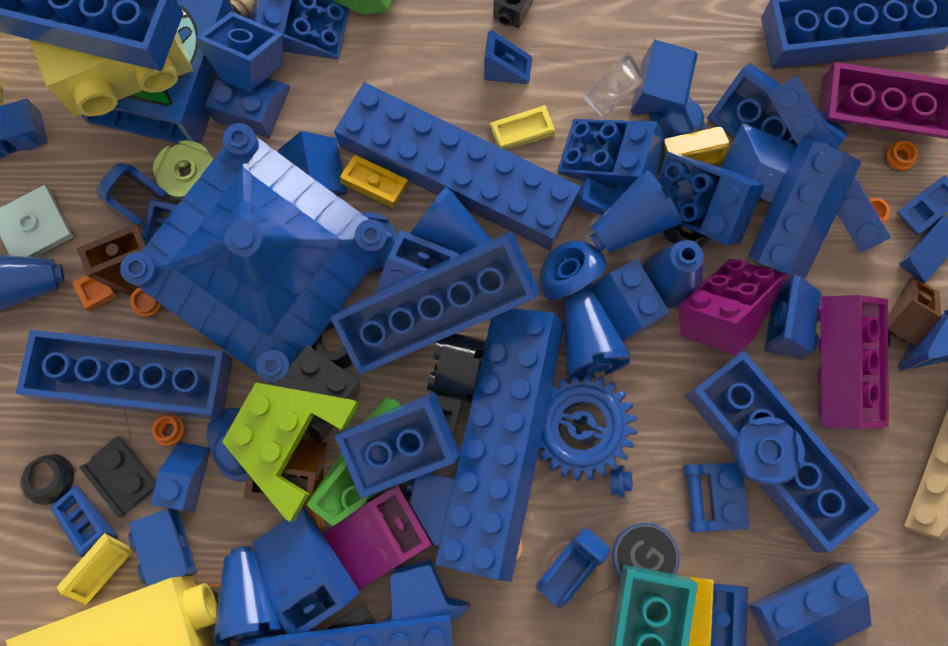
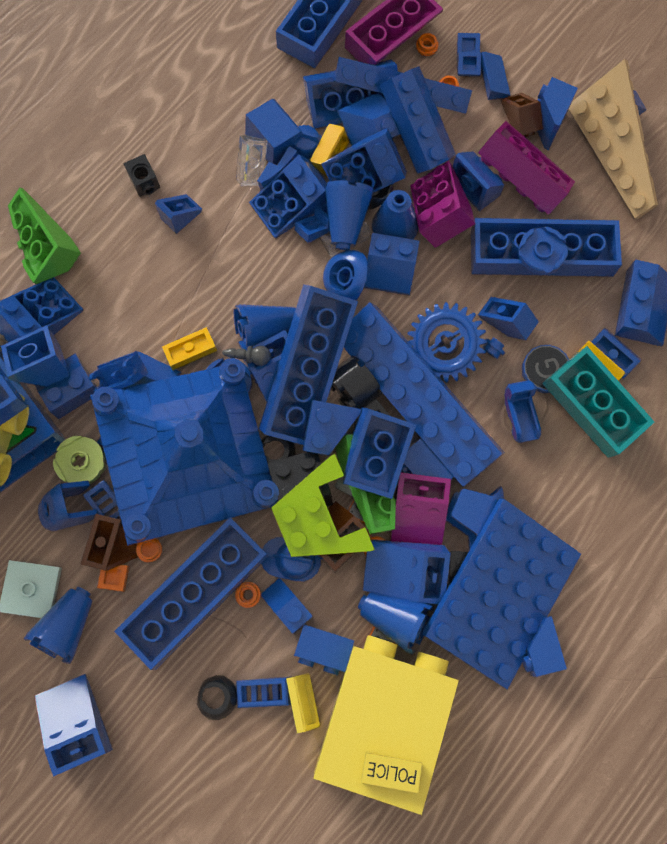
camera: 55 degrees left, 0 degrees up
black plate [79,436,156,517] -> none
blue brick [334,82,581,251] -> none
light yellow tile [490,105,556,151] -> none
blue cone [564,288,630,380] -> none
blue plate [683,462,750,532] -> none
none -> blue hinge [89,351,148,392]
none -> dark grey bar [222,346,271,366]
none -> blue slope [257,146,298,191]
none -> blue wing [303,400,361,455]
none -> blue slope [478,297,539,340]

